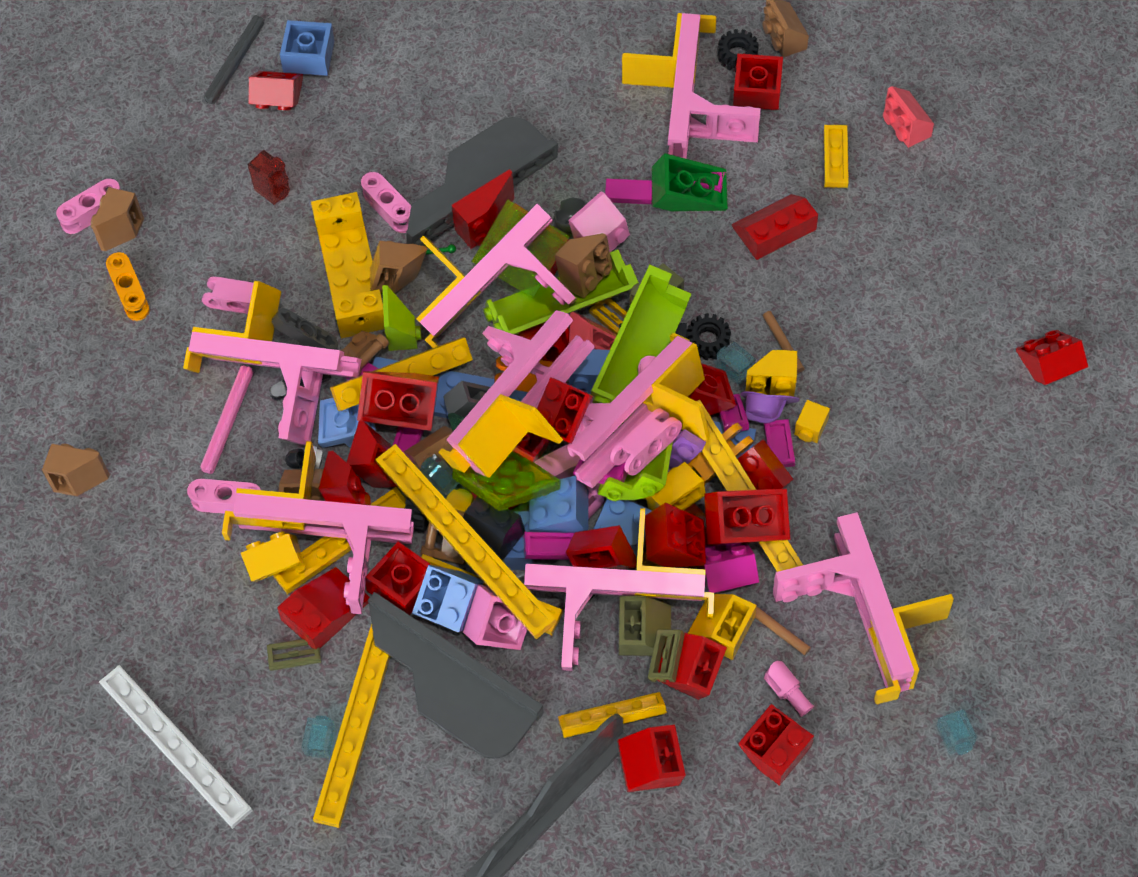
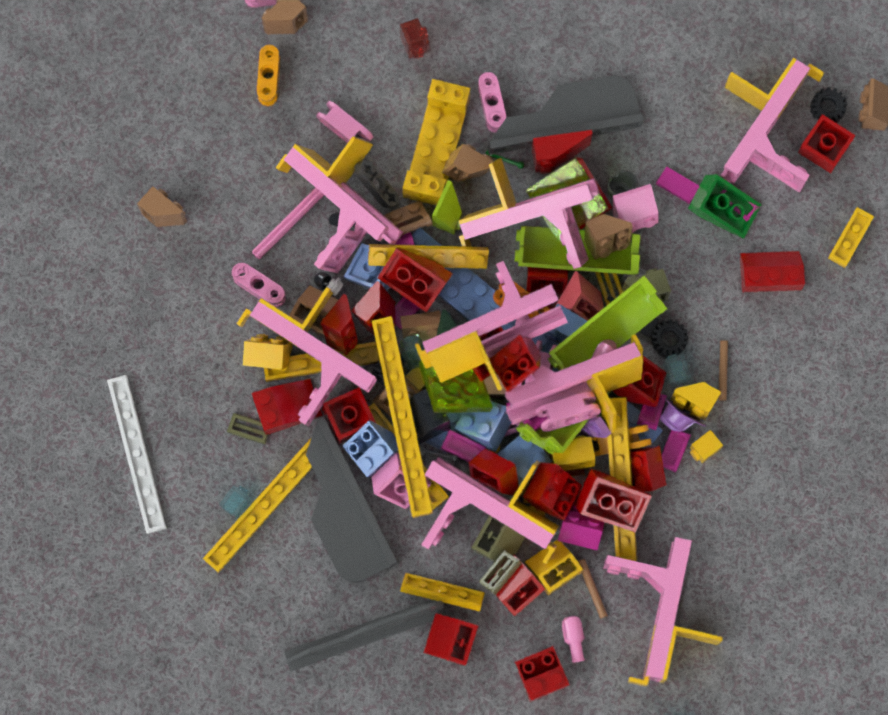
camera: 25 degrees right, 15 degrees up
dark grey slope [443,381,491,420] -> none

